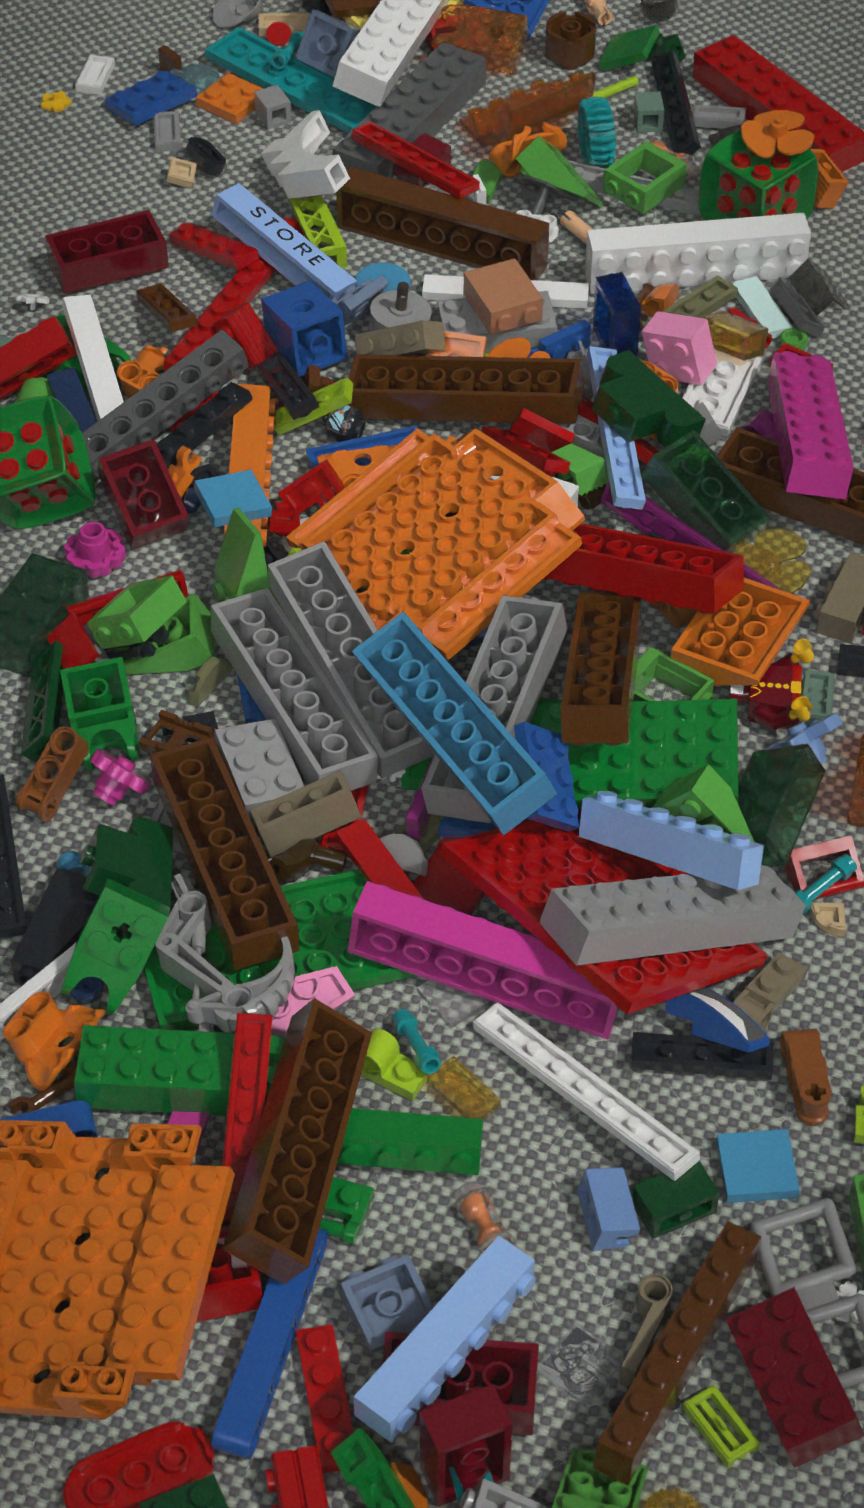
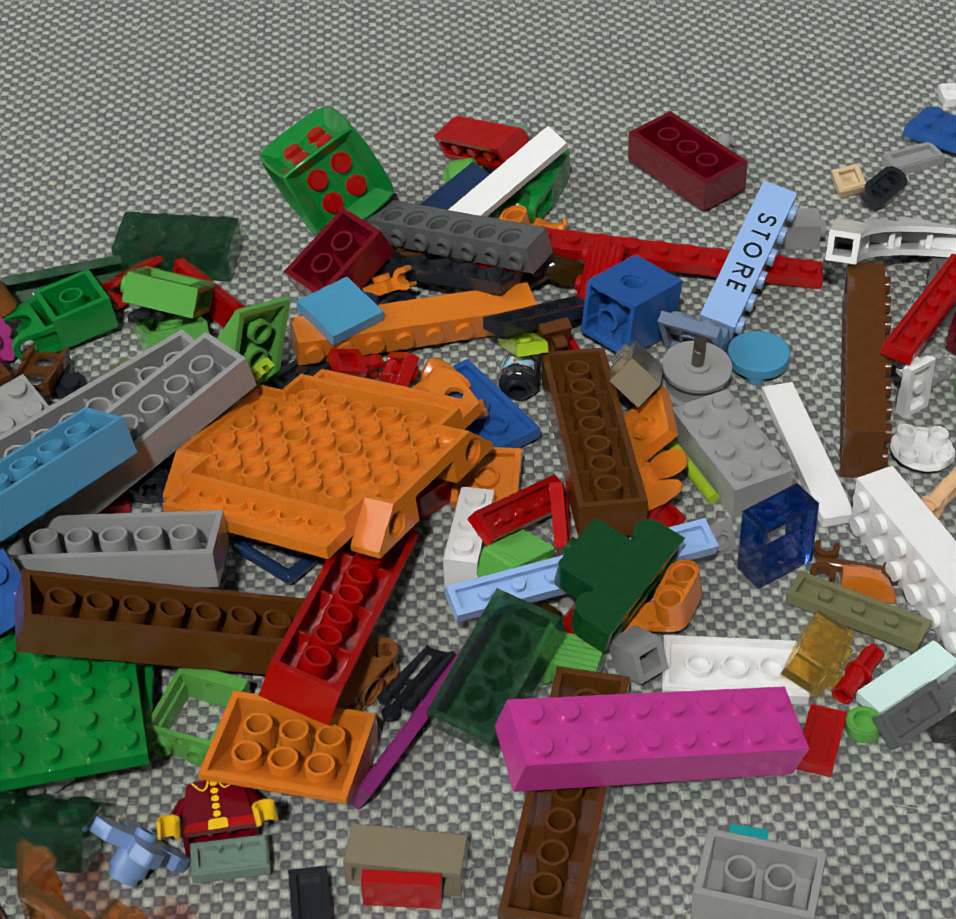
camera: 75 degrees right, 5 degrees down
white plant [15,294,49,310] -> none
yellow plant [40,90,72,112] -> none
dark pink plant [64,522,126,578] -> none
reddish brown tile [136,283,198,332] -> none
red plate [169,222,259,271] -> none
lime fence [285,193,348,268] -> none
nougat brick [463,258,543,335] -> none
blue plate [527,319,591,359] -> none
bright pink brick [641,311,717,385] -> none
clear yellow piece [733,528,811,594] -> none

